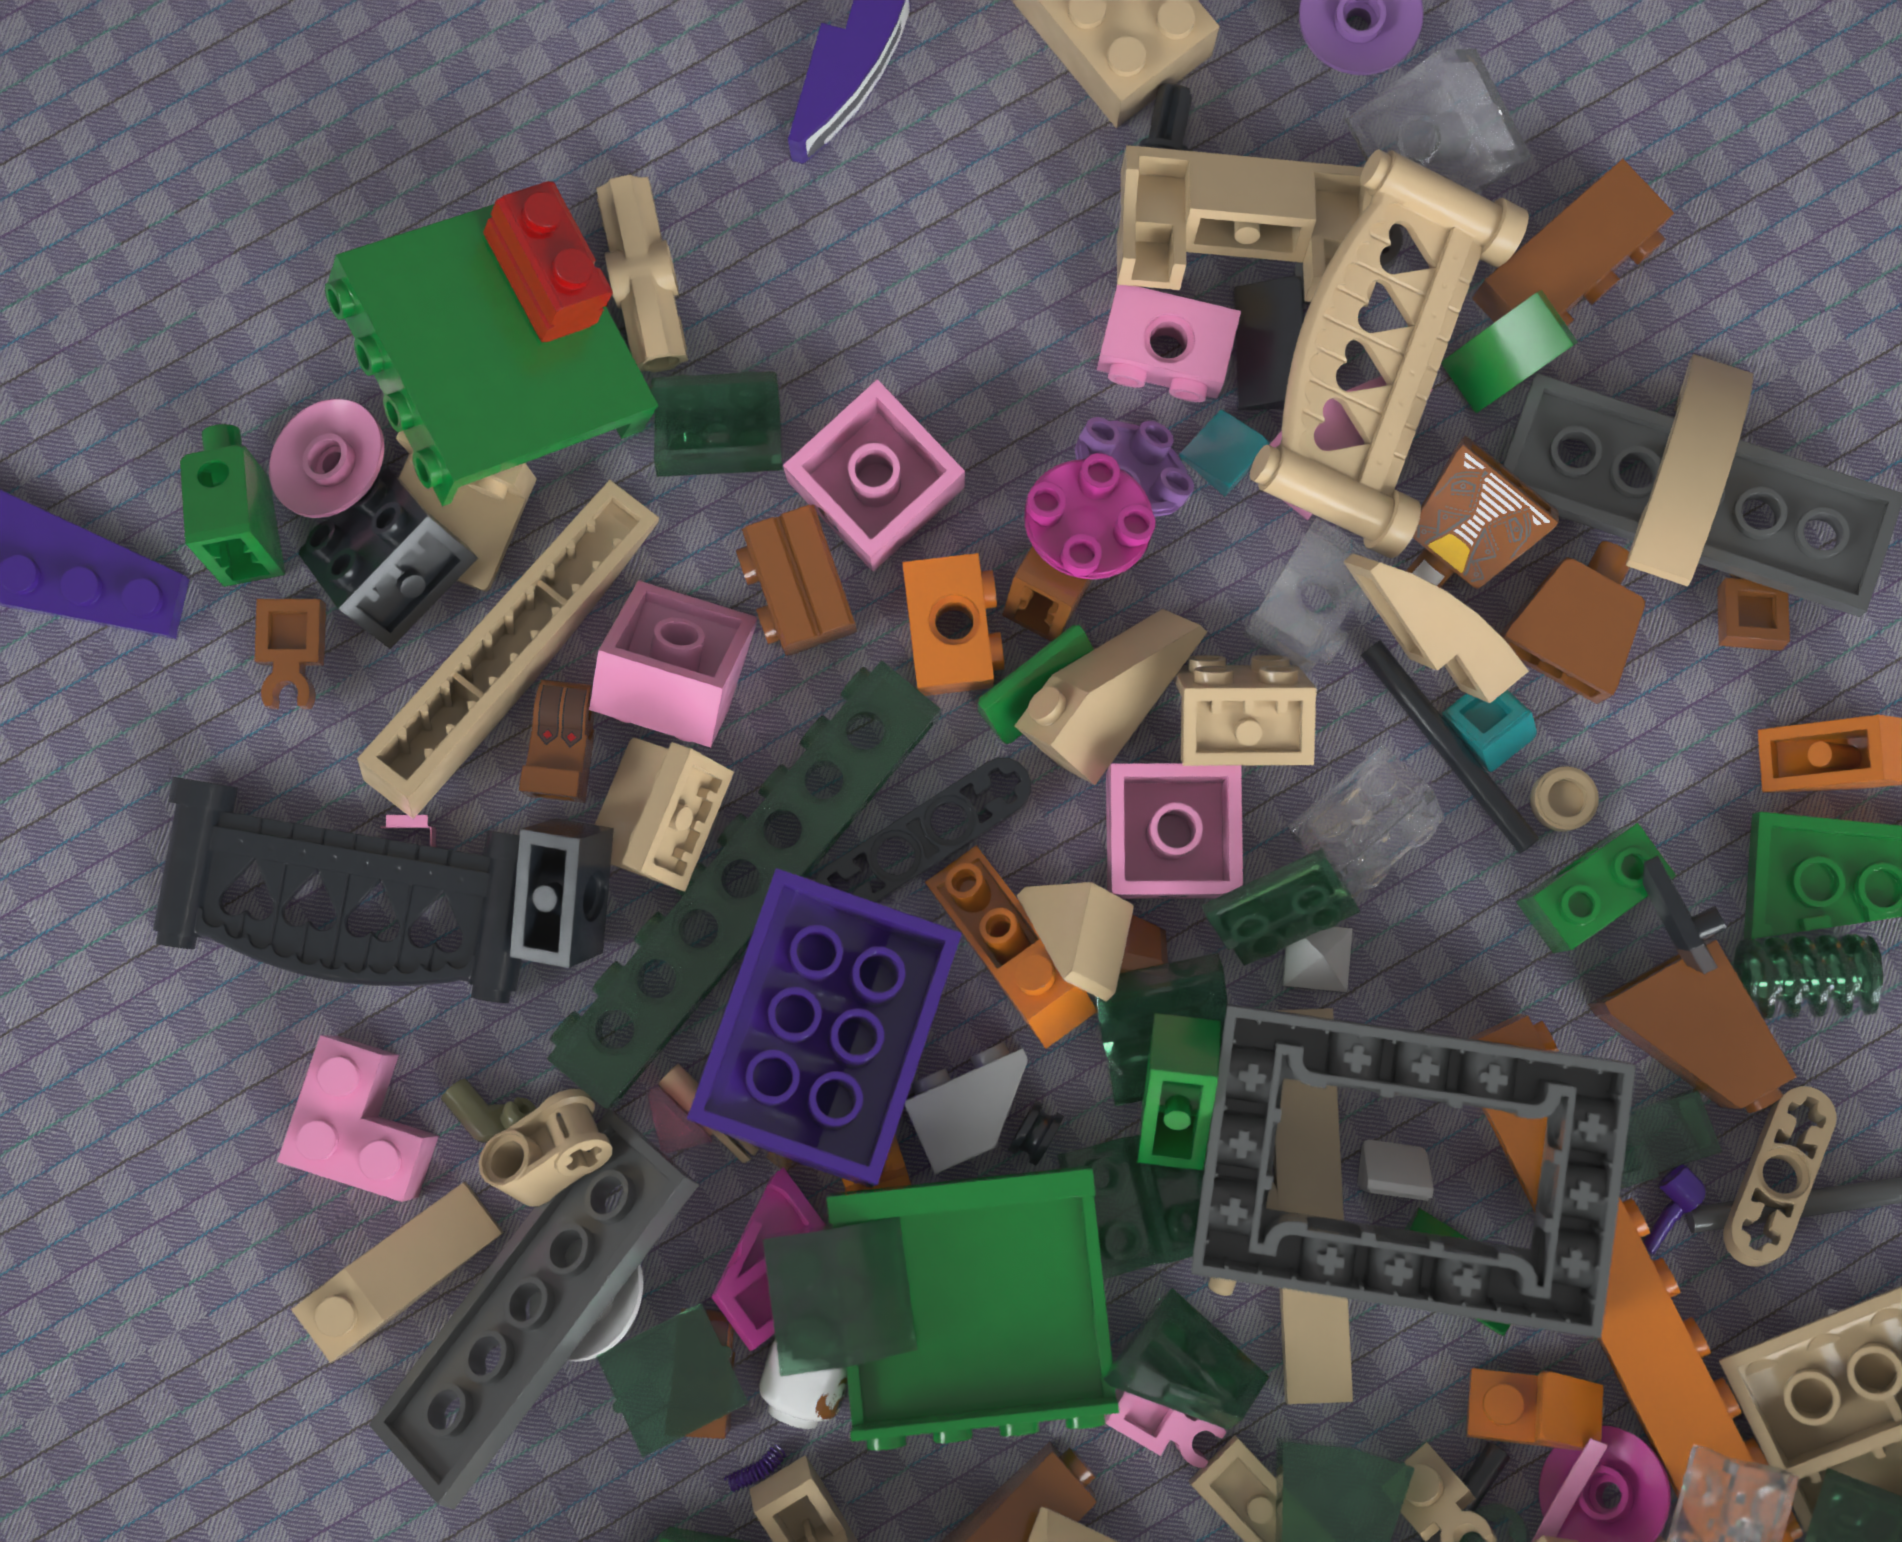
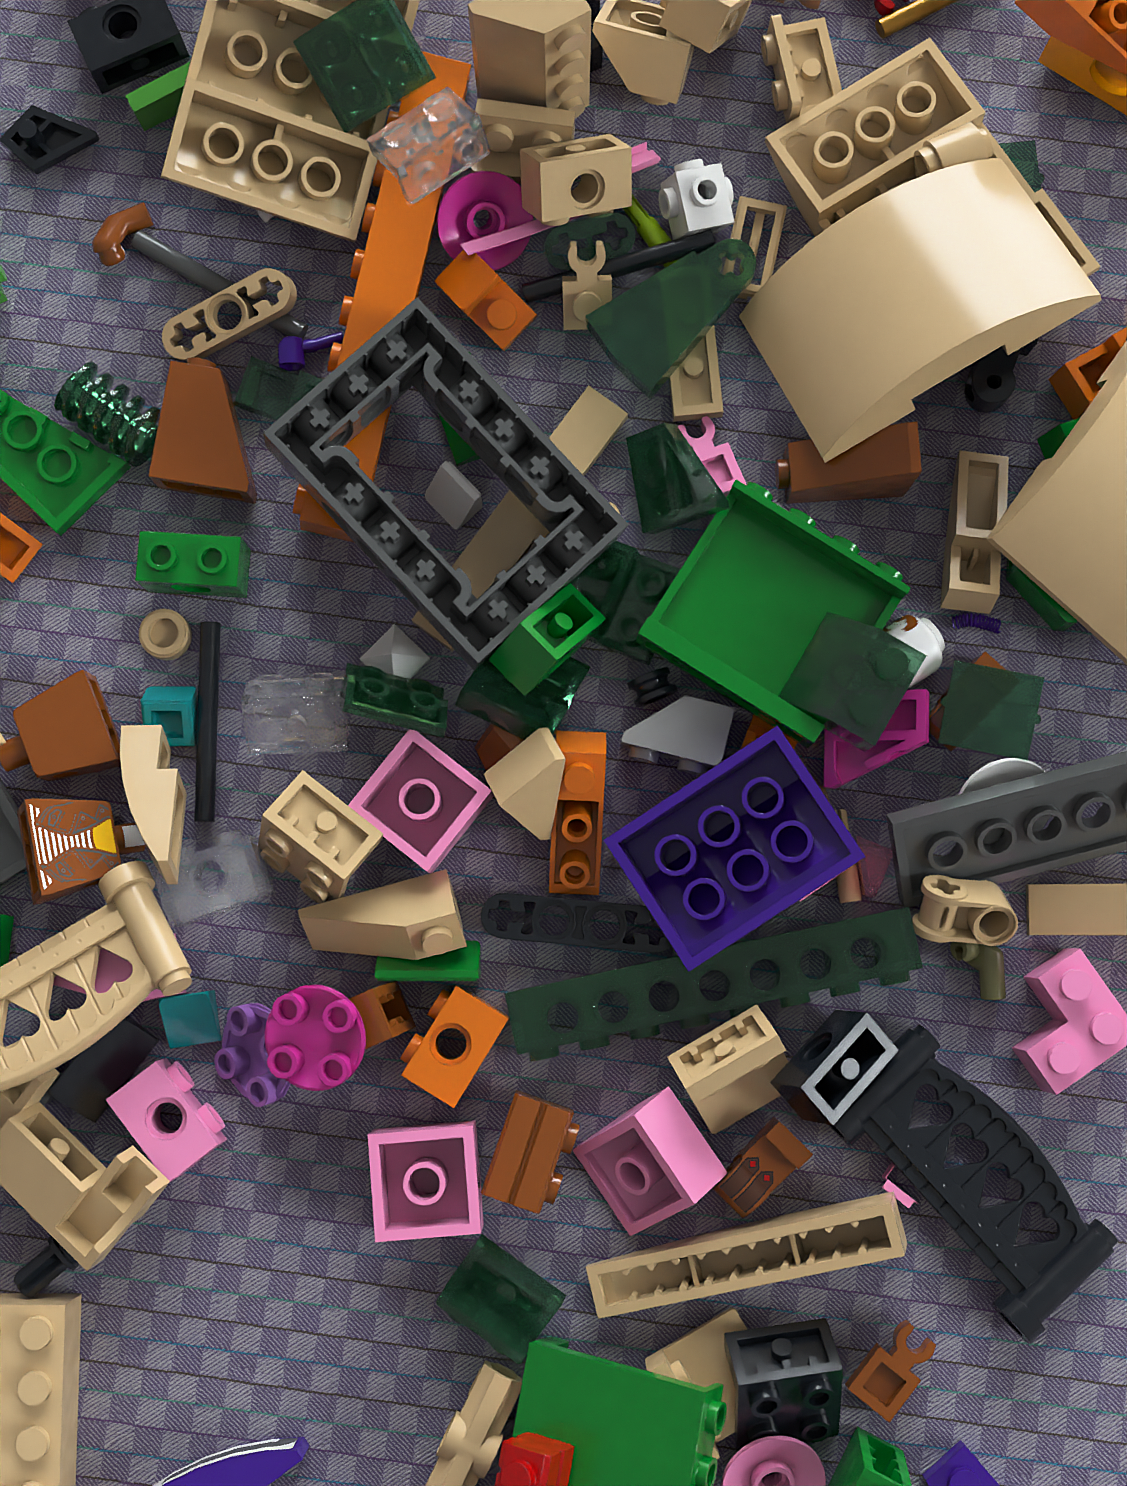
camera: 140 degrees left, 0 degrees up
black piece [1642,855,1728,974] -> none

